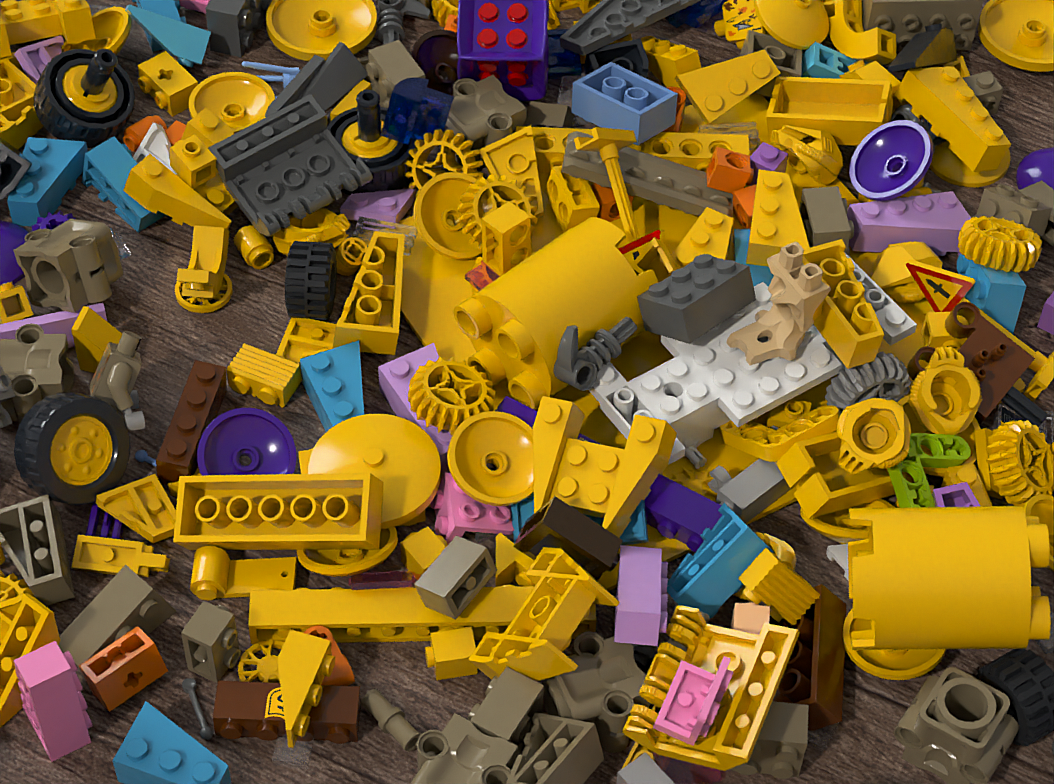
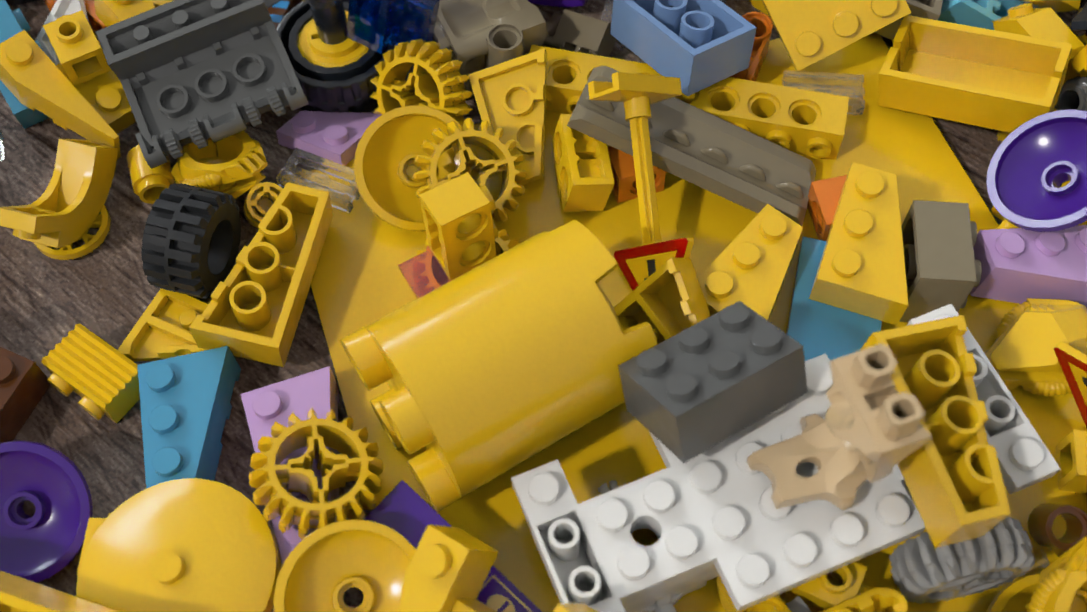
camera: 15 degrees right, 10 degrees up
dark grey piece [554,317,637,391] -> none
orange brick [706,147,754,194] -> none
medium lavender brick [749,142,788,186] -> none
yellow helmet [771,125,843,184] -> none

